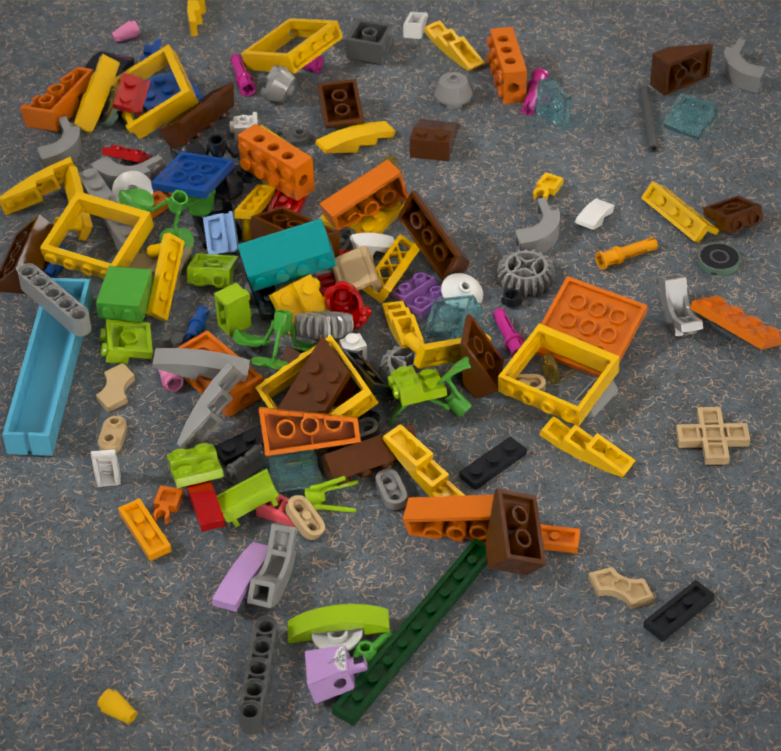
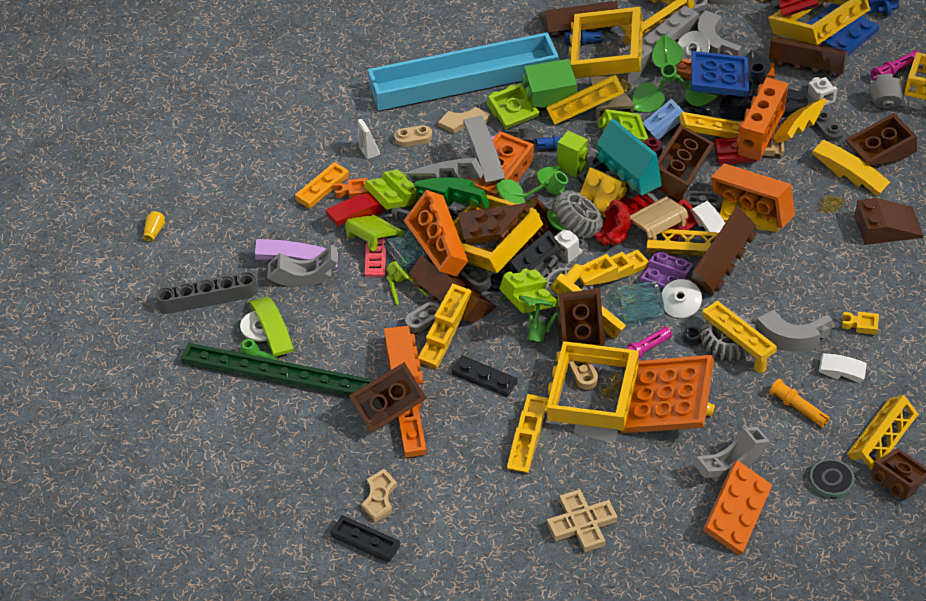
camera: 70 degrees right, 5 degrees up
light grey beam [17,263,92,336] -> none
red plate [102,144,153,163] -> none
tan plate [285,495,325,540] -> none
lavender torso [305,645,368,704] -> none
none -> green slope [413,177,490,209]
none -> yellow piece [702,301,777,373]

